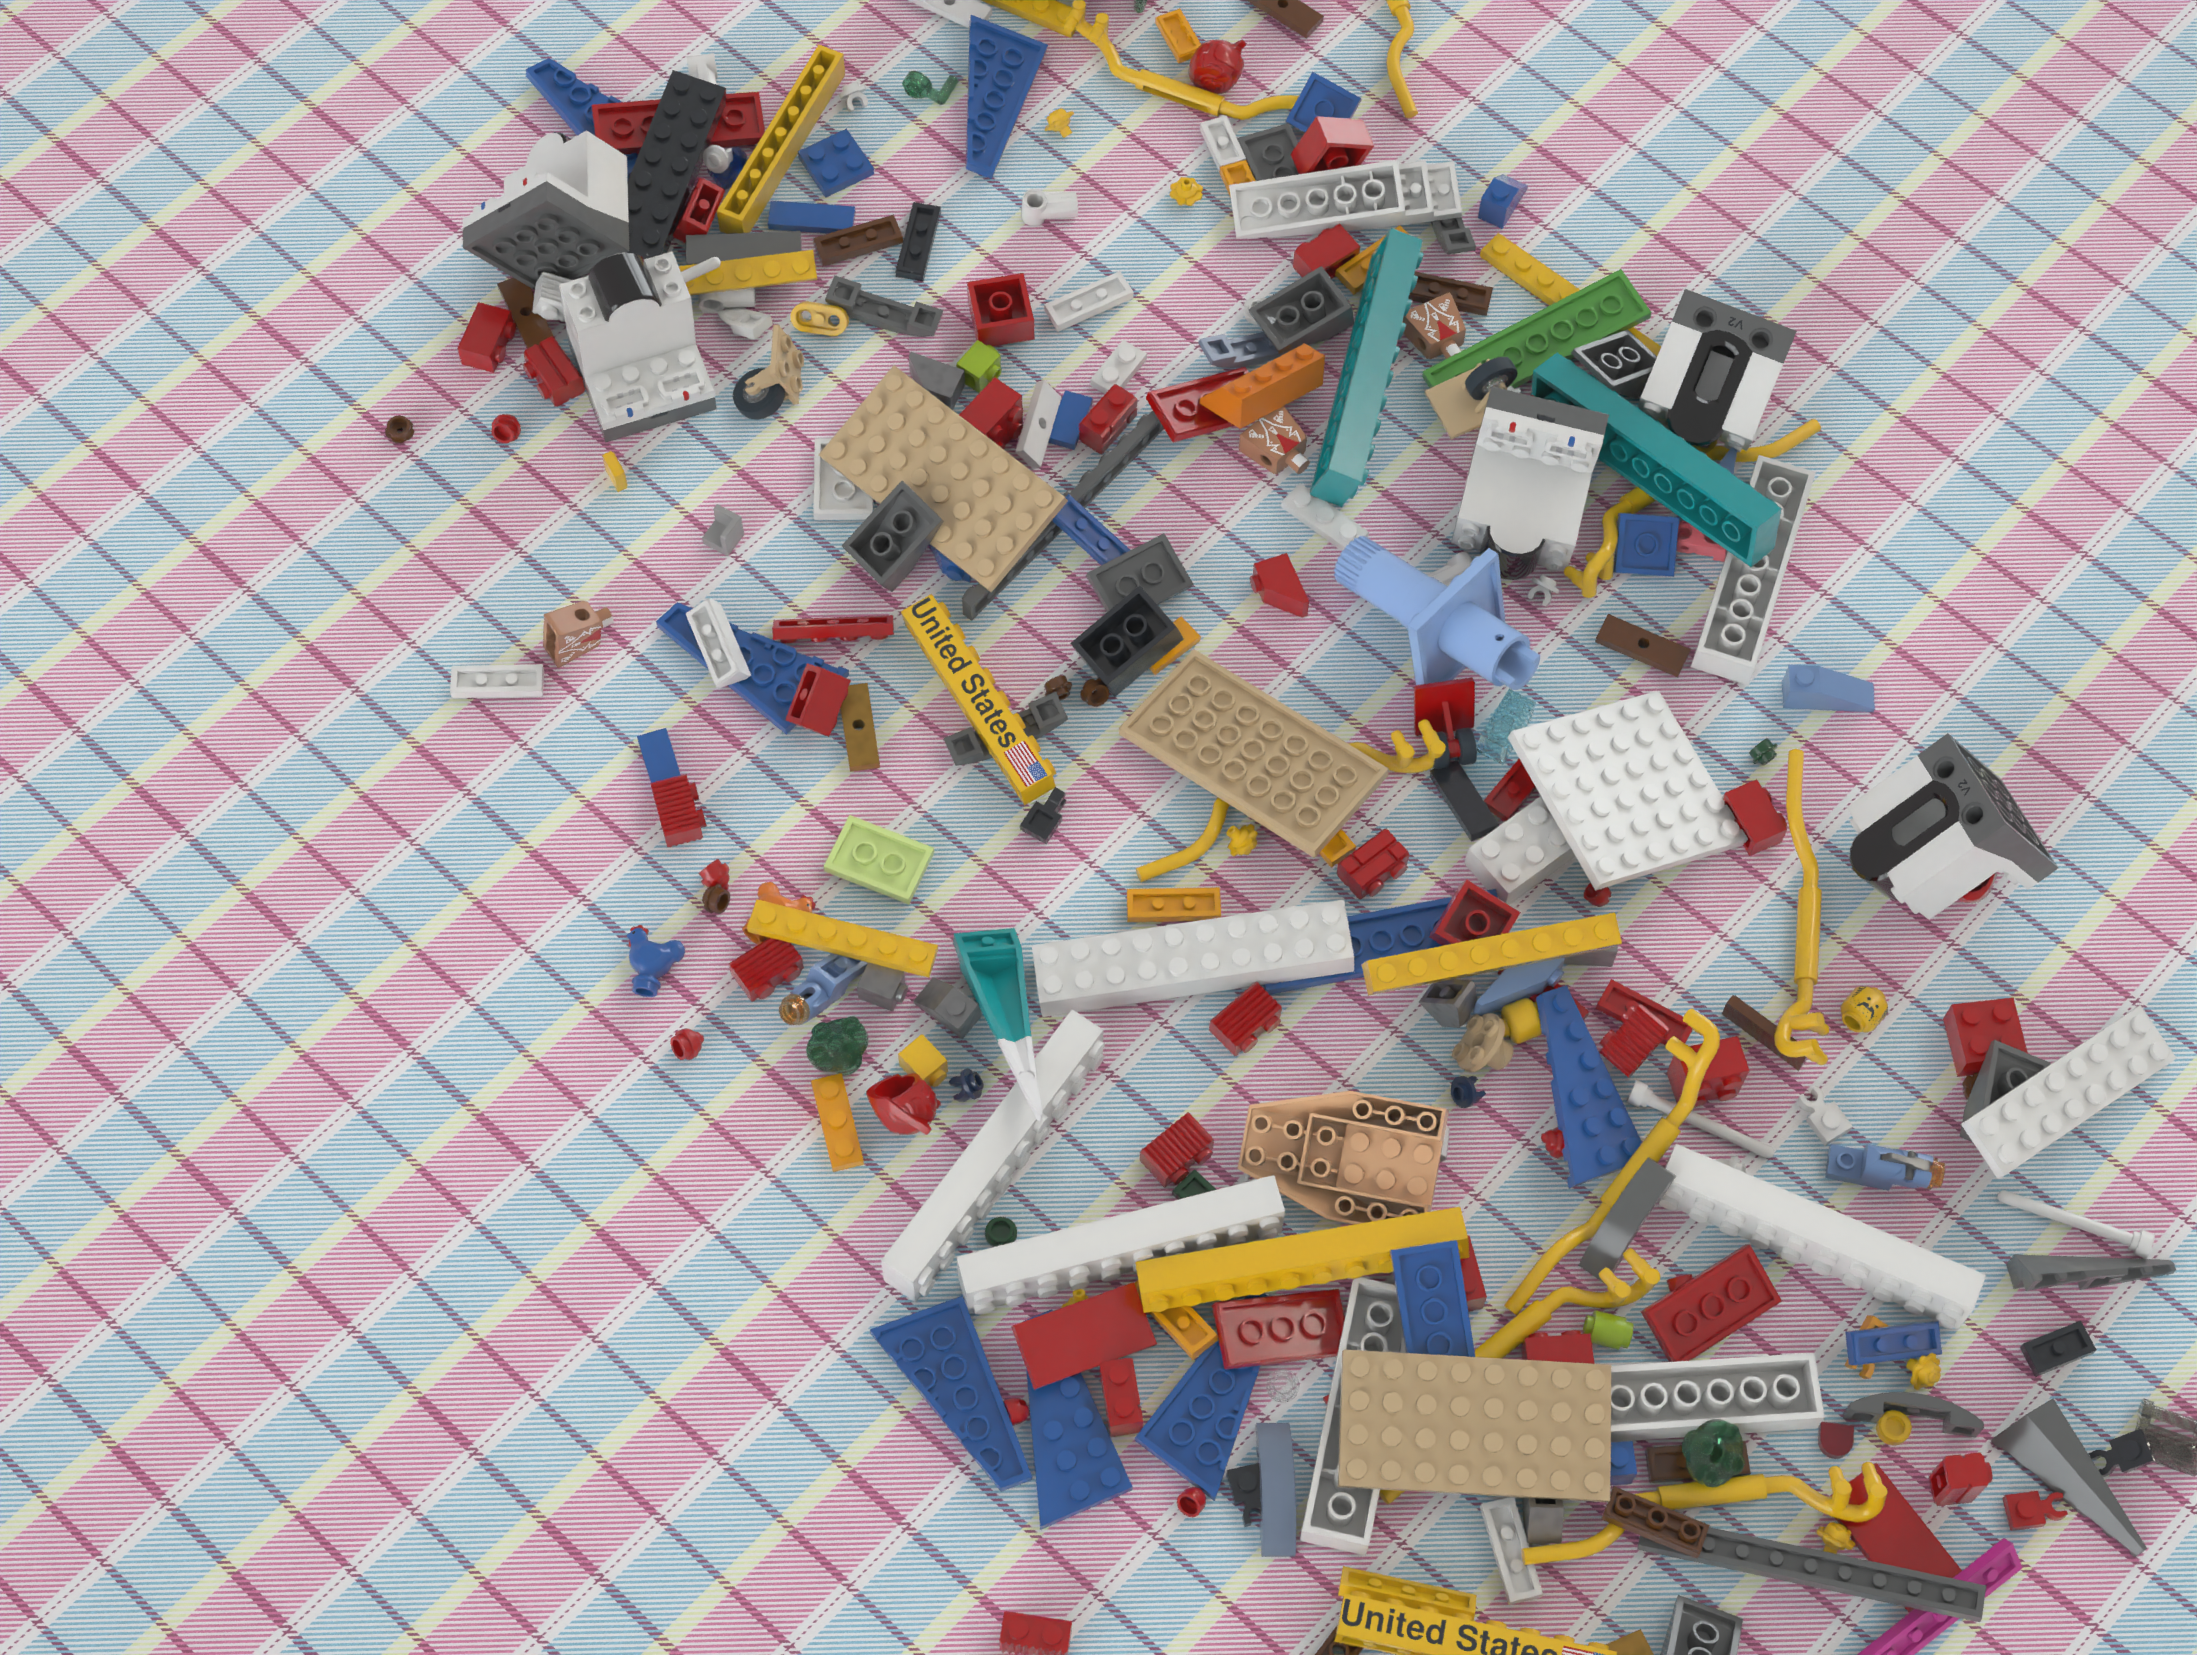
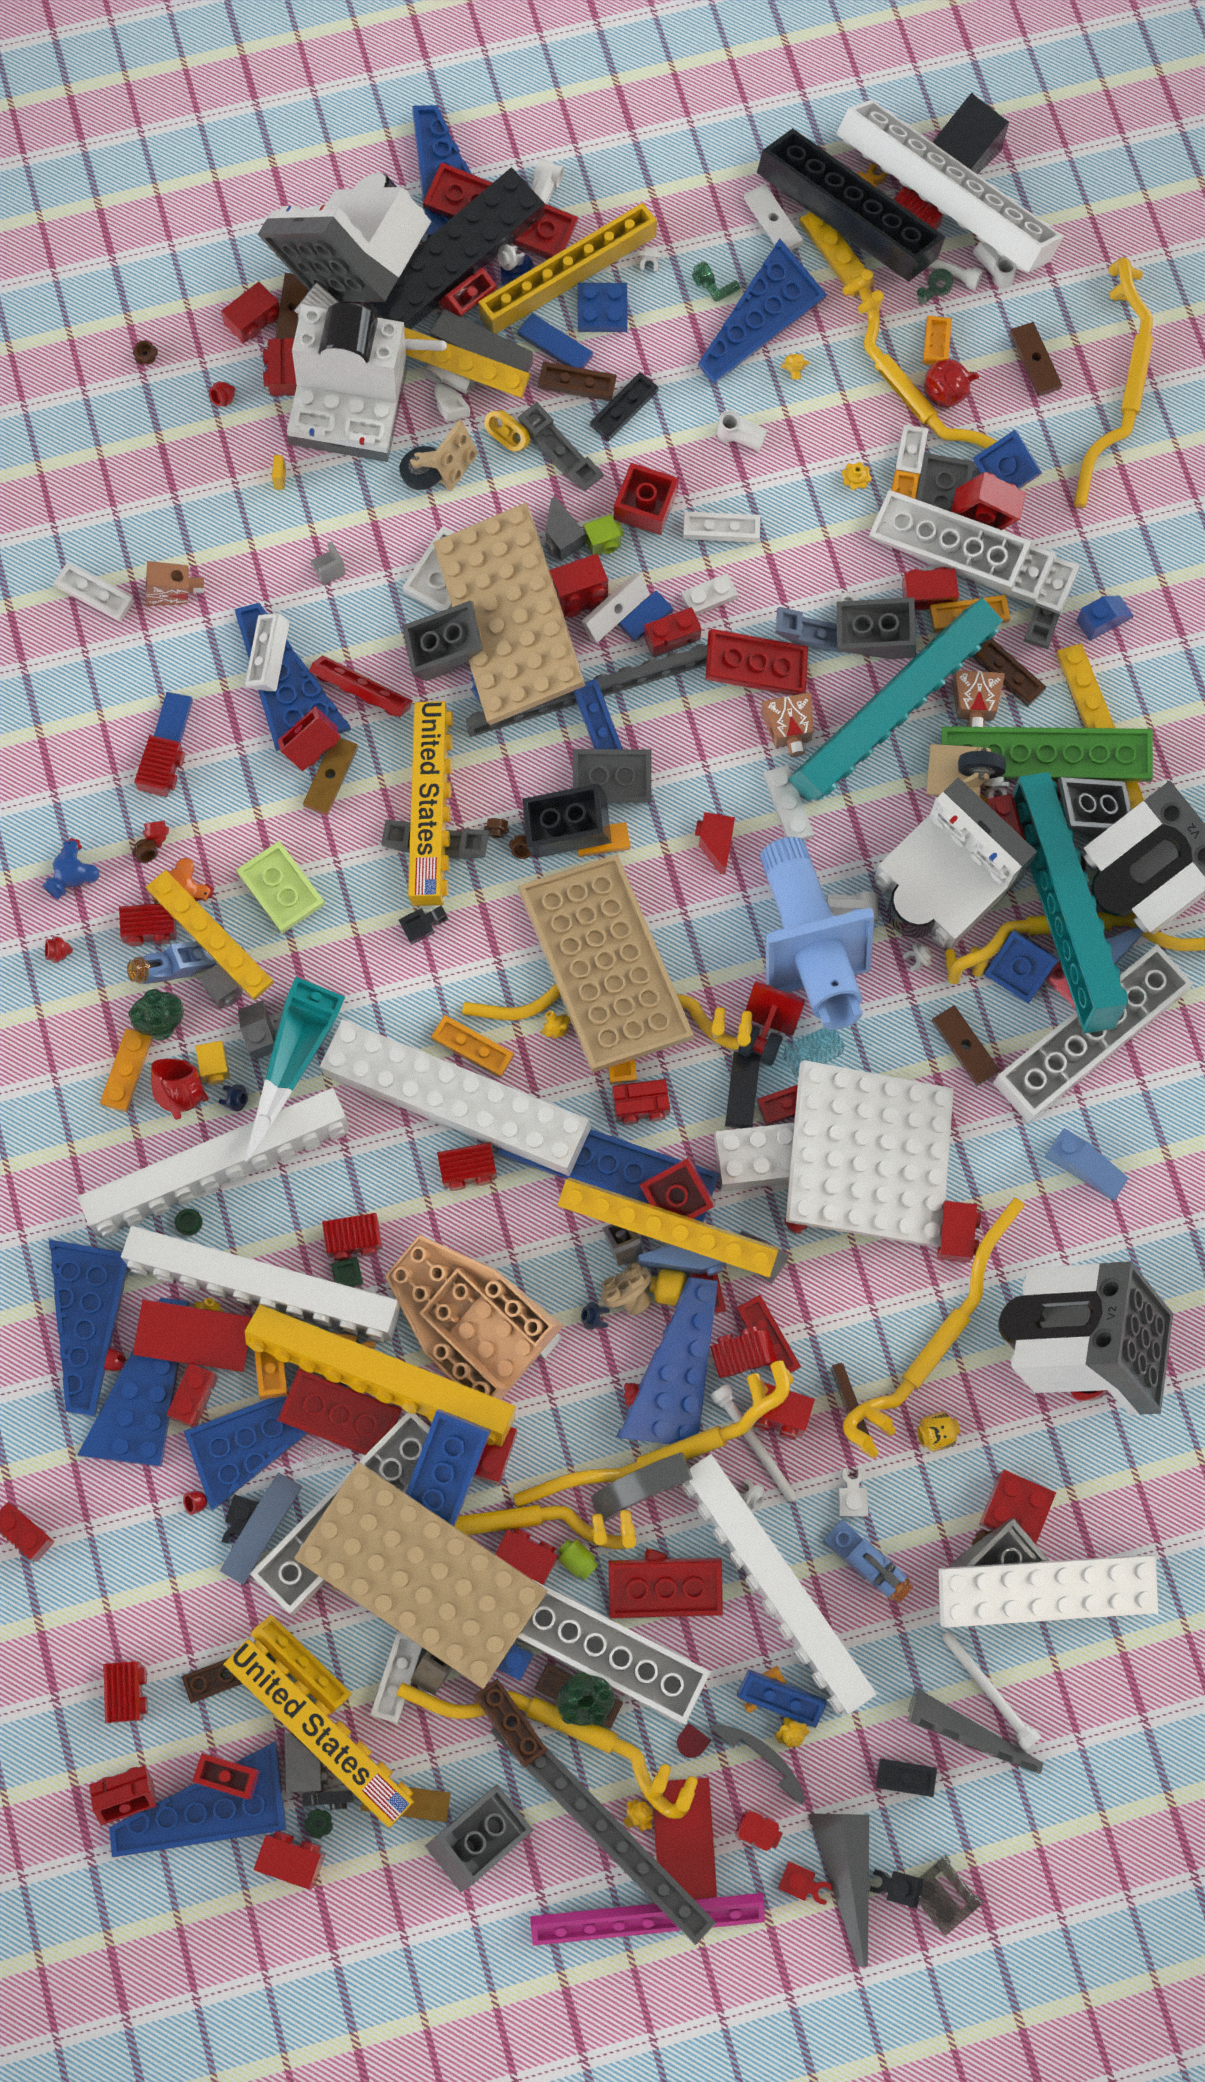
camera: 30 degrees right, 10 degrees up
orange slope [1199,343,1325,429] -> none
dark green plate [1749,738,1778,766] -> none
yellow tile [1876,1410,1912,1446] -> none

